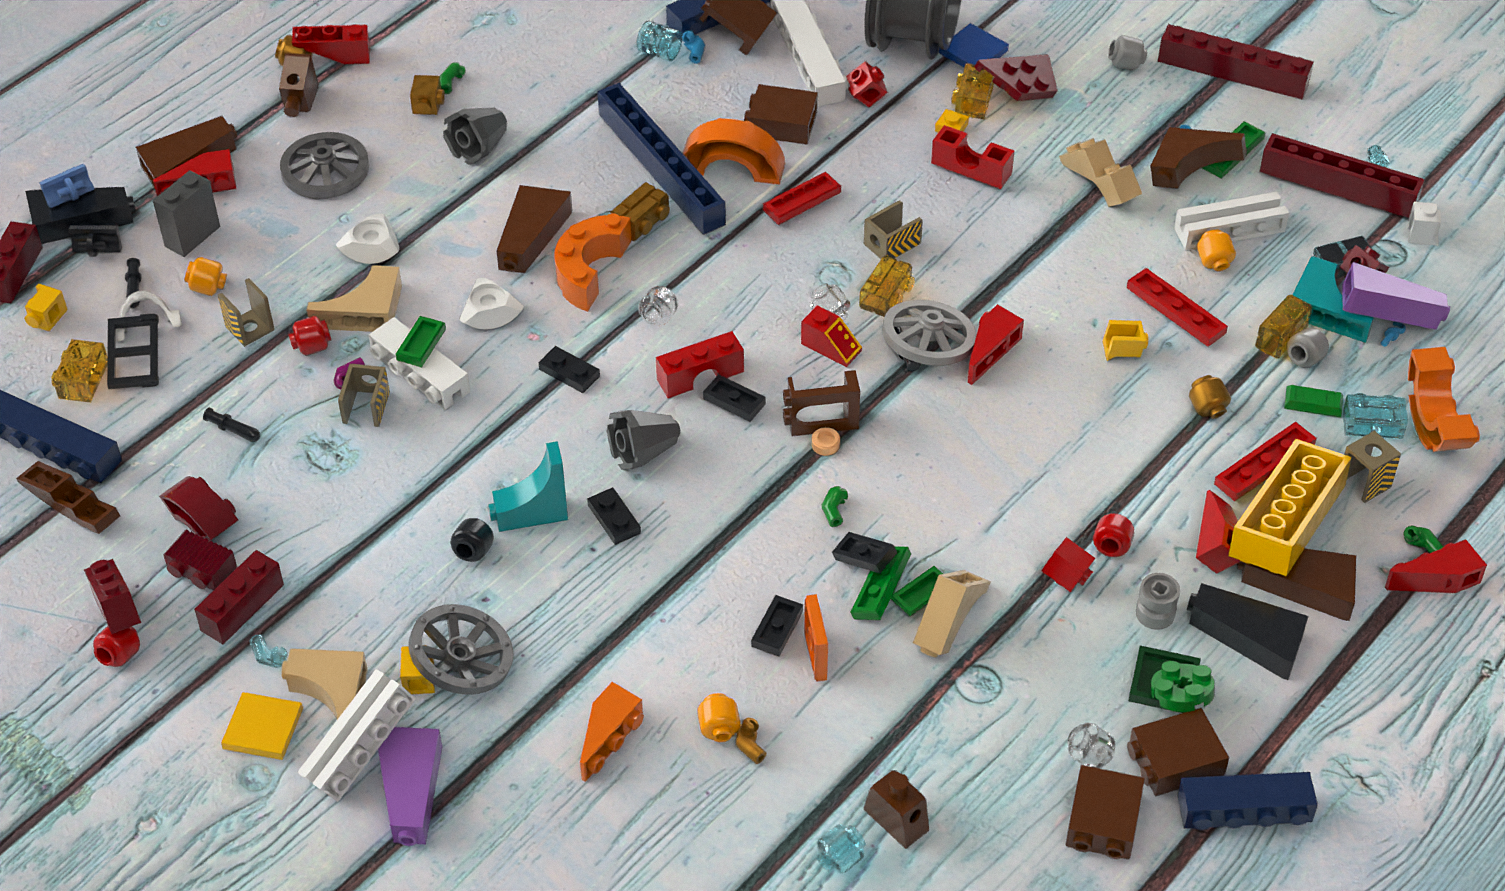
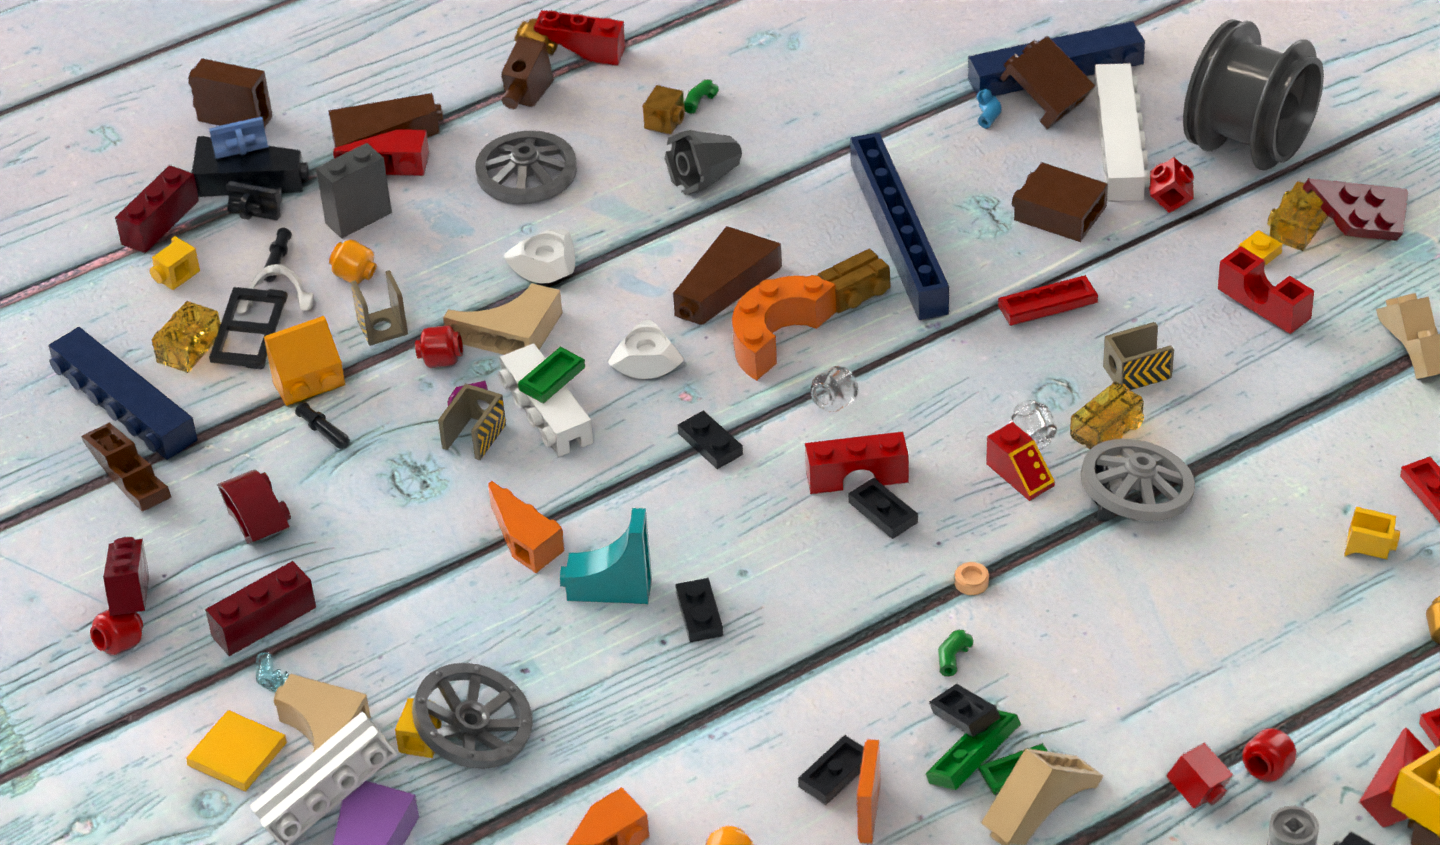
camera: 20 degrees right, 5 degrees down
dark red brick [163,529,237,590] -> none
black head [450,518,494,562] -> none
dark grey cone [606,410,680,470] -> none
clear light blue wheel [637,20,682,61] -> none
orange brick [683,118,785,185] -> none
reddish brown panel [783,370,860,436] -> none
blue tile [939,23,1009,75] -> none
red slope [967,304,1024,385] -> none
none -> reddish brown brick [188,58,273,128]
none -> light orange slope [264,316,345,406]
none -> orange slope [488,481,565,573]

